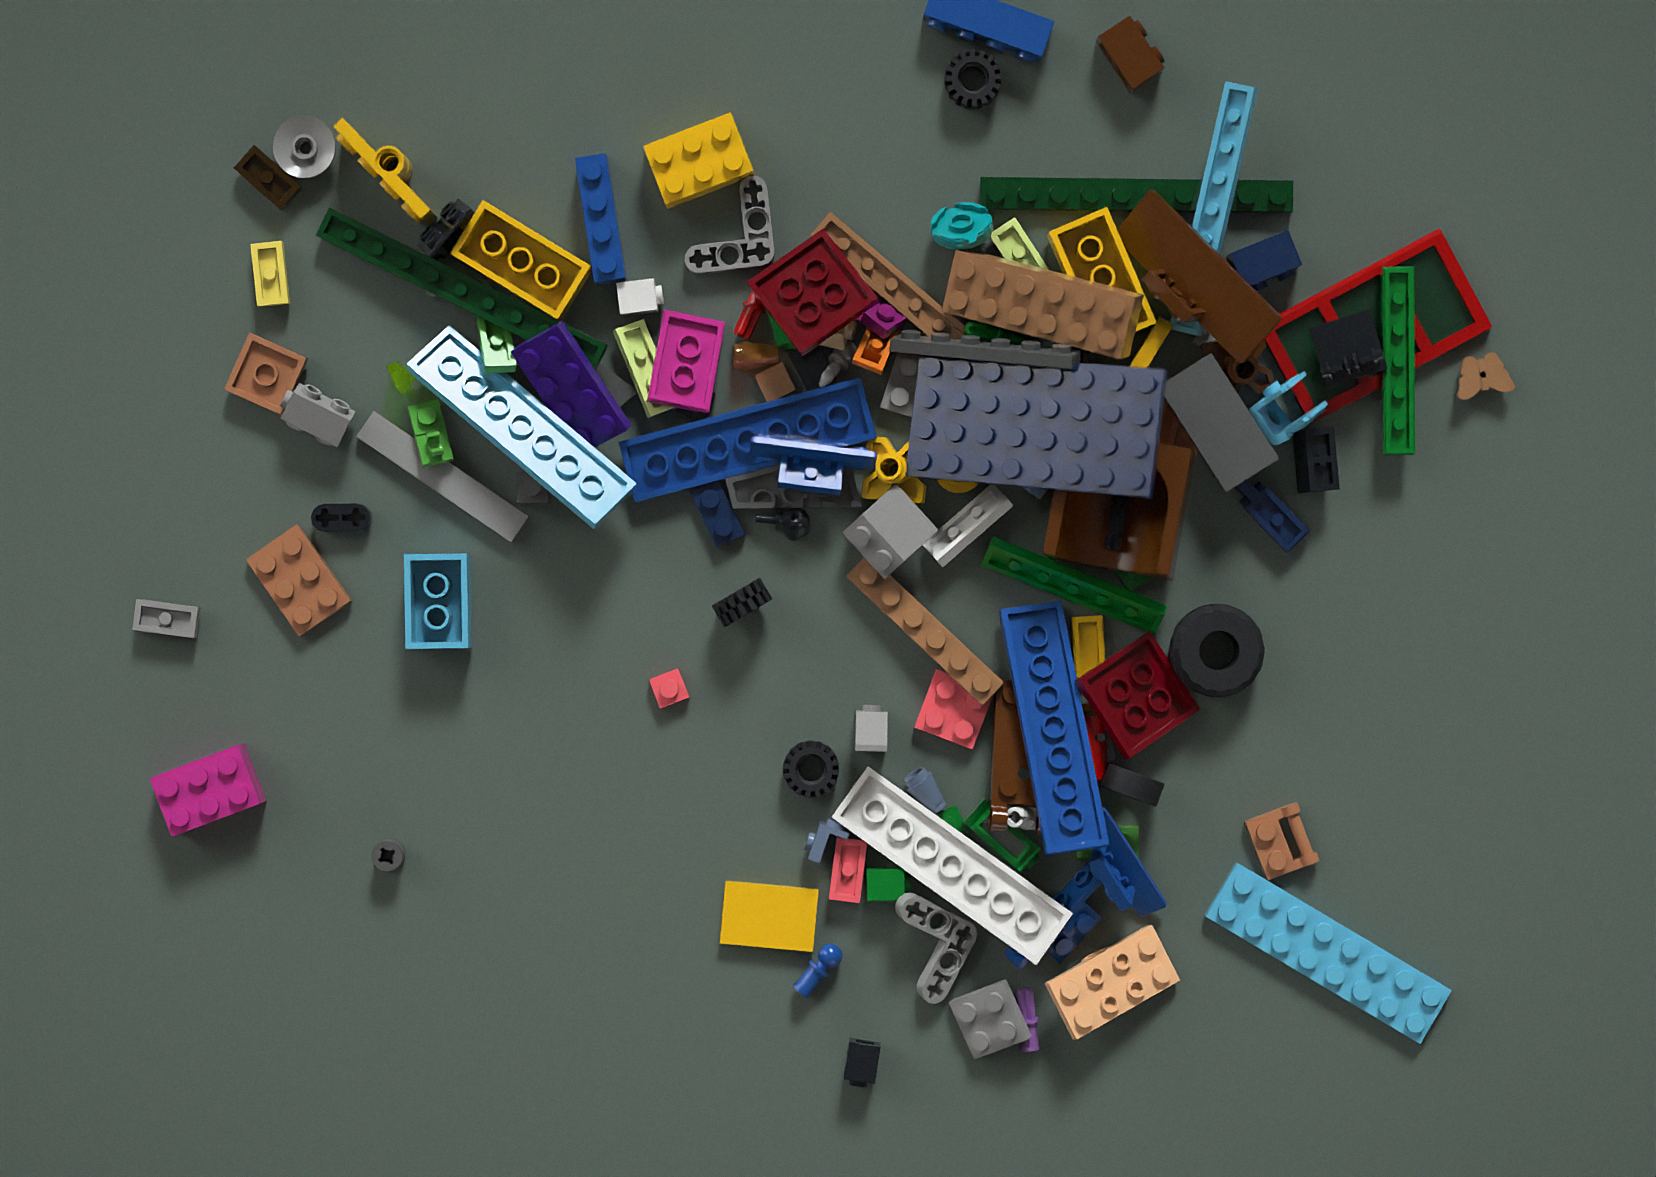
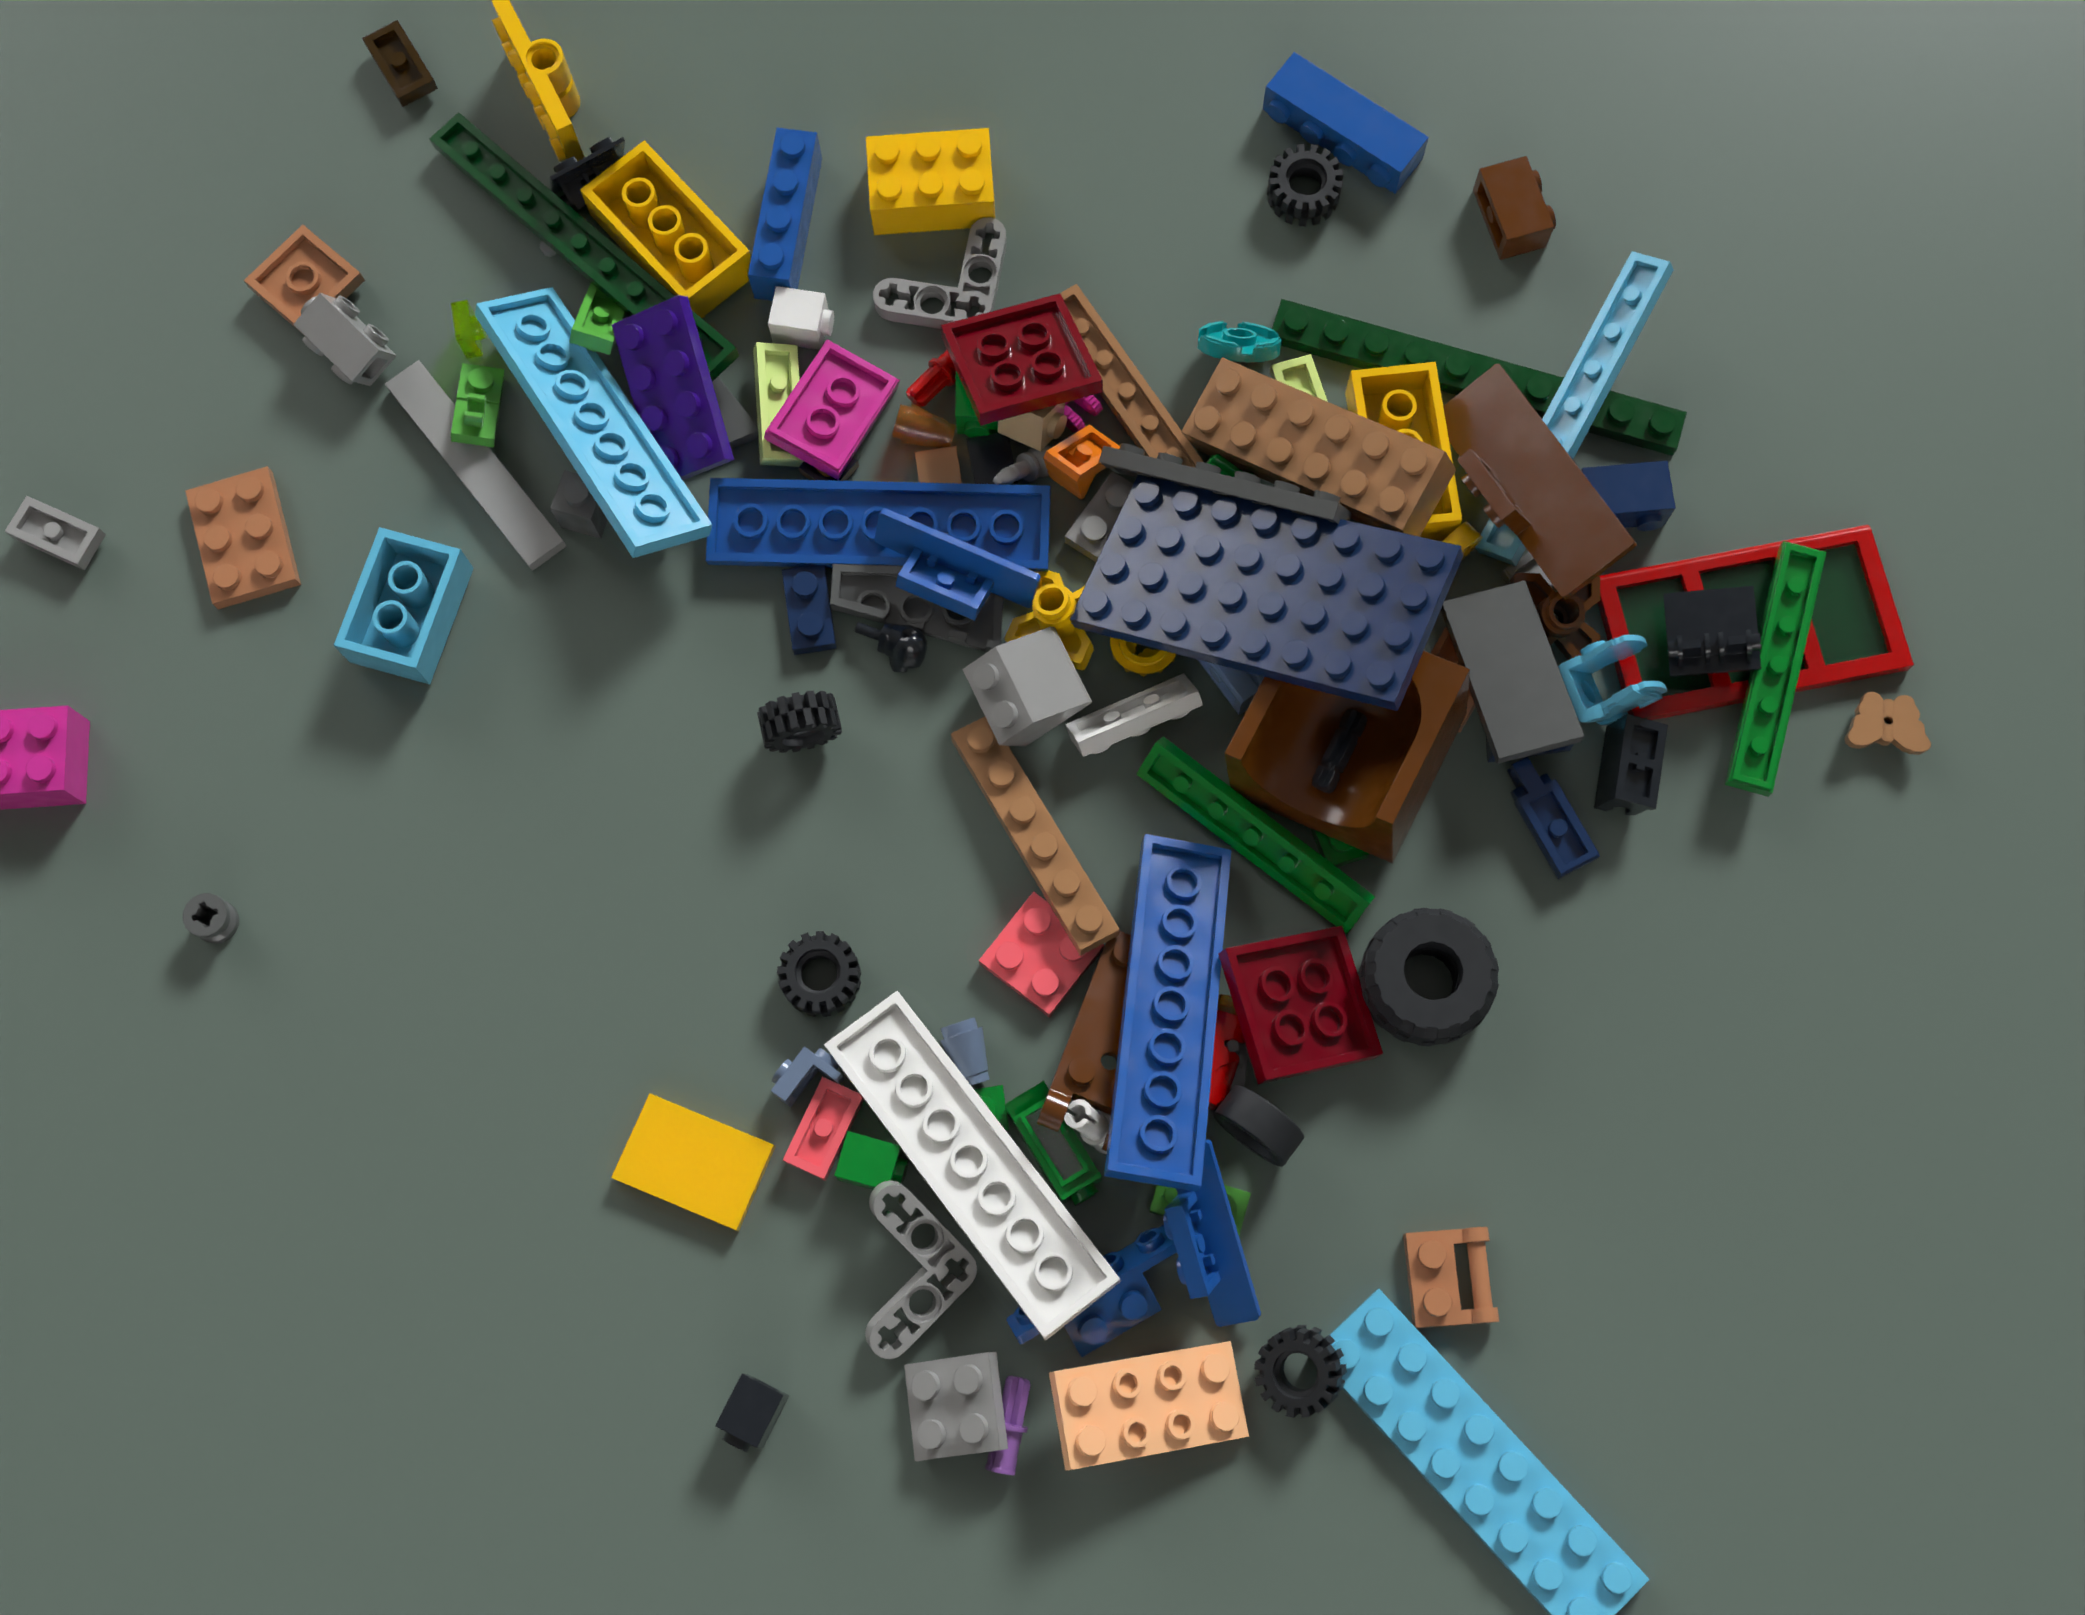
camera: 20 degrees right, 15 degrees down
light yellow plate [250,241,290,307] -> none
light grey dish [273,115,336,178] -> none
black beam [311,503,372,532] -> none
coral plate [649,668,690,709] -> none
blue pin [793,944,842,998] -> none
light grey slope [855,704,888,752] -> none
magenta plate [861,300,906,339] -> none
yellow tile [1071,615,1105,678] -> none
none -> black tyre [1254,1325,1347,1418]

